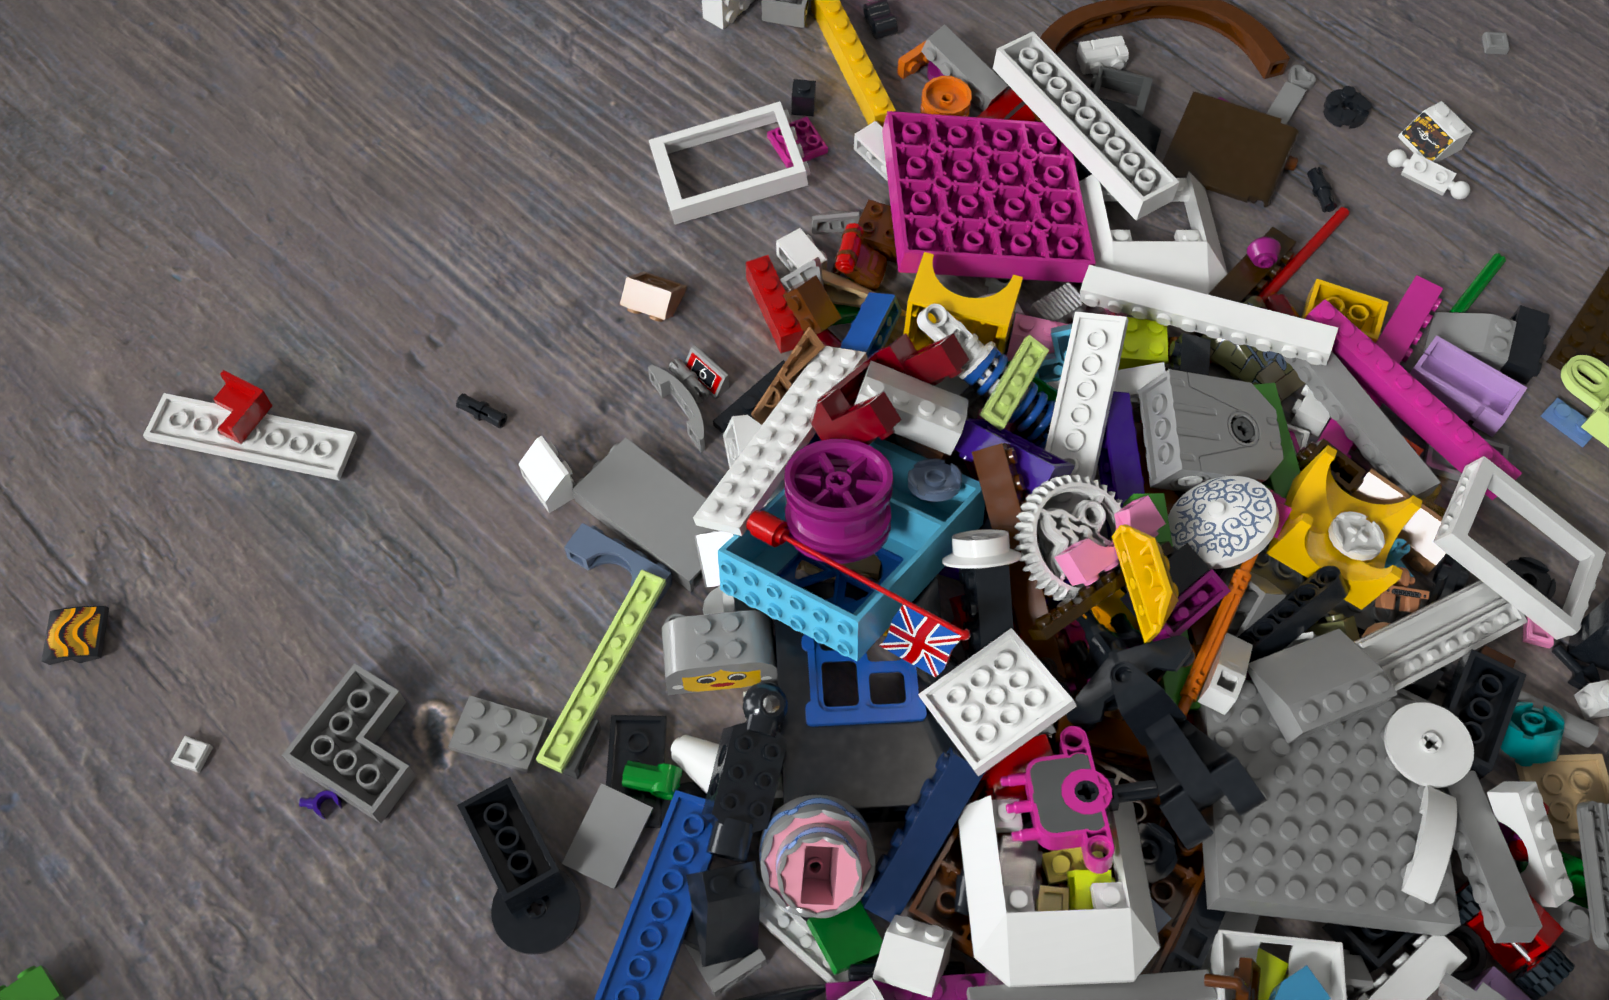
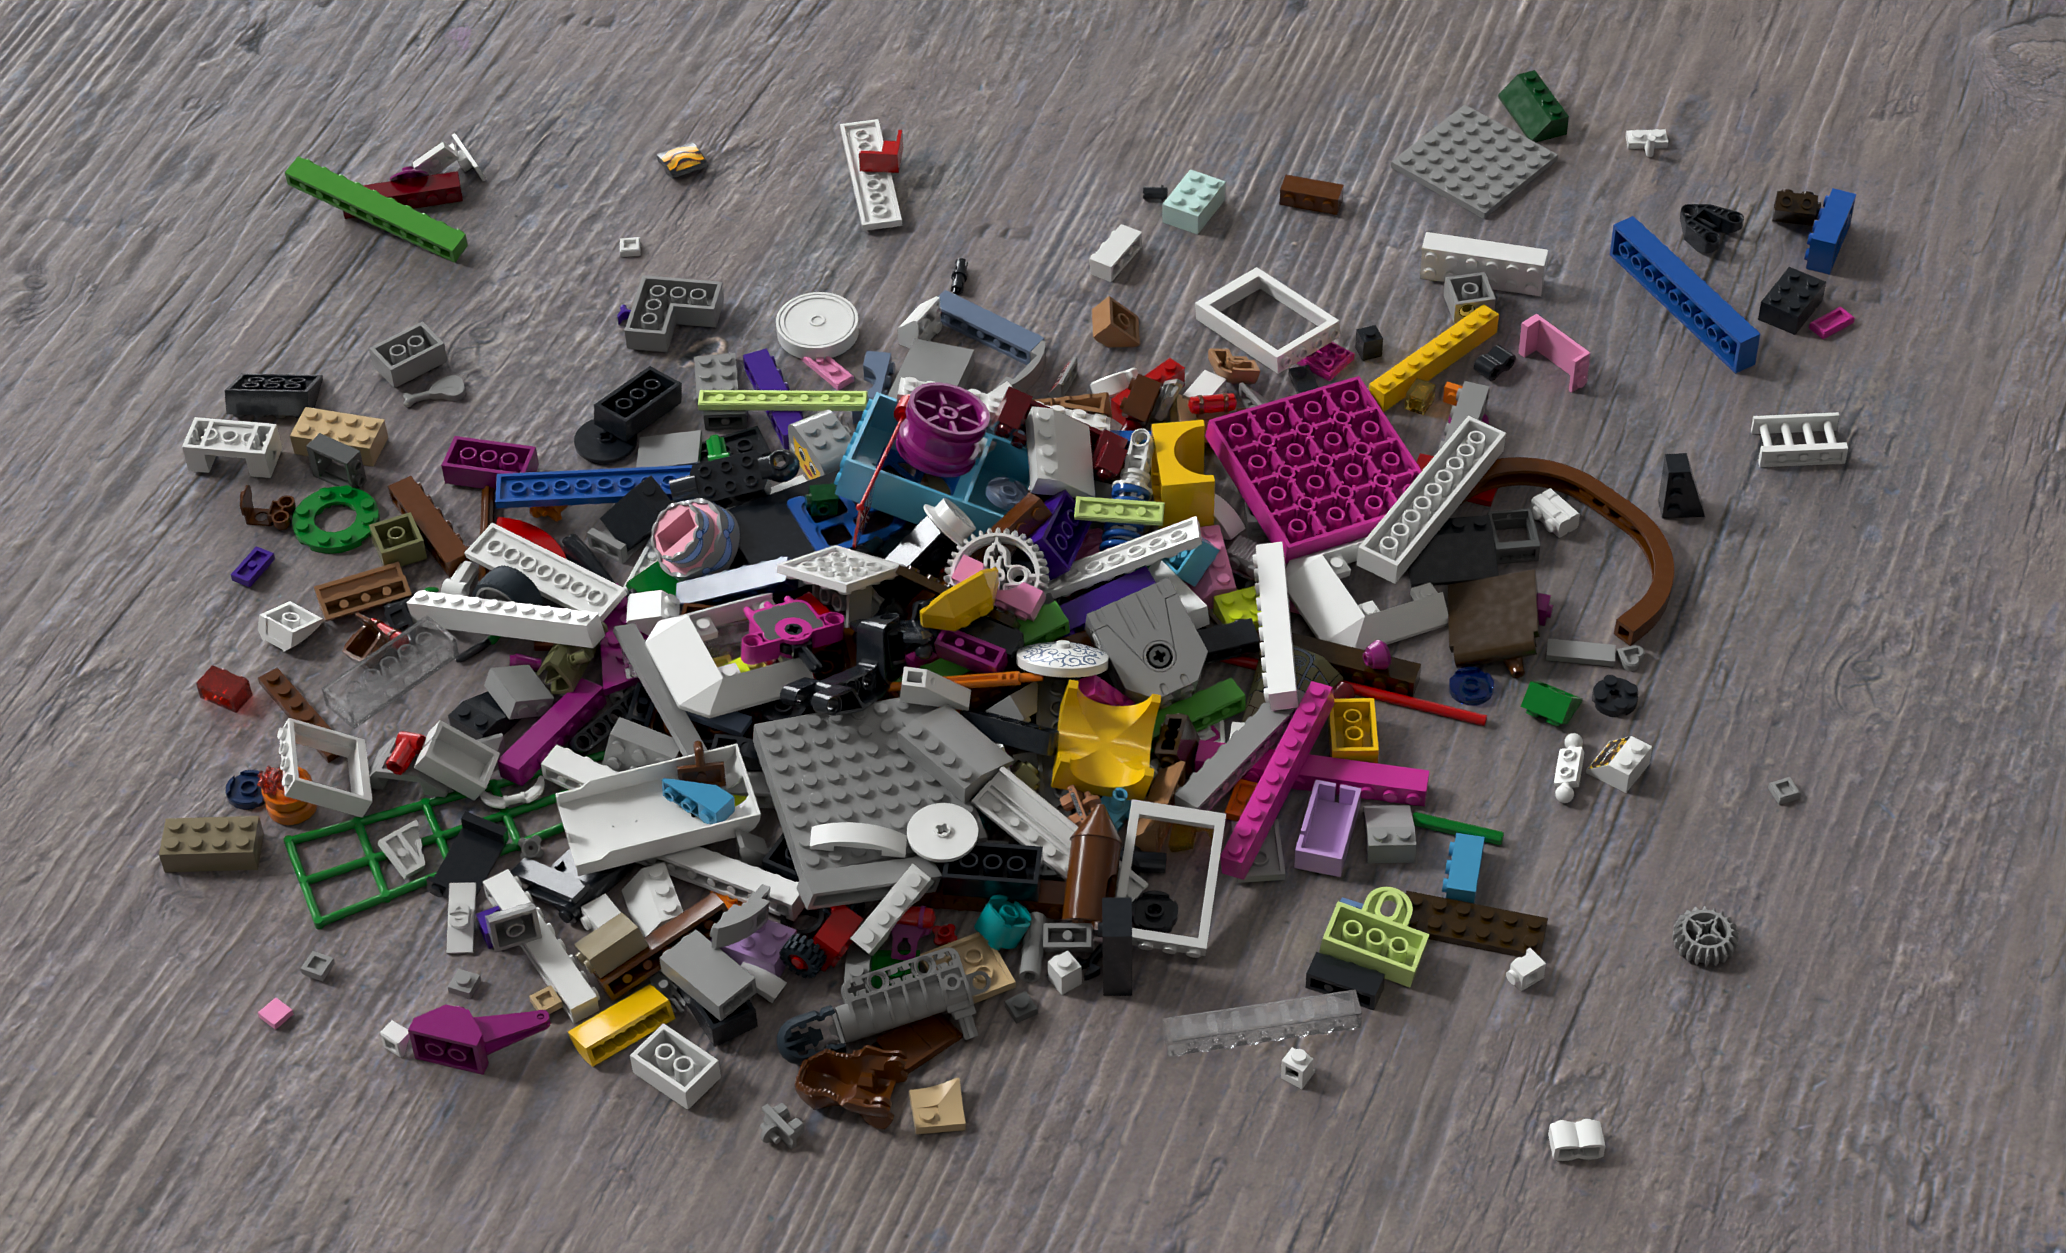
camera: 70 degrees right, 15 degrees down
light grey pin [668,358,709,403] -> none
orange wheel [920,76,972,117] -> none
black pin [1307,167,1337,213] -> none
white tile [1328,511,1385,561] -> none
black brick [1499,305,1551,385] -> none
none -> dark purple brick [743,348,804,450]
none -> white brick [776,292,859,360]
none -> bright pink tile [800,356,854,391]
none -> dark green brick [805,483,839,516]
none -> sand blue brick [938,290,1044,365]
none -> light grey brick [1043,923,1094,952]
none -> reddish brown piece [1062,804,1123,931]
none -> white brick [1089,224,1142,282]
none -> white animal [1090,368,1139,398]
none -> black pin [1143,185,1168,201]
none -> light aqua brick [1162,169,1226,235]
none -> medium nougat brick [1208,348,1260,384]
none -> reddish brown brick [1279,175,1344,215]
none -> black tile [1288,365,1319,394]
none -> clear yellow brick [1405,378,1436,415]
none -> dark azure brick [1442,833,1485,903]
none -> clear blue tile [1449,667,1494,706]
none -> green slope [1520,681,1583,726]

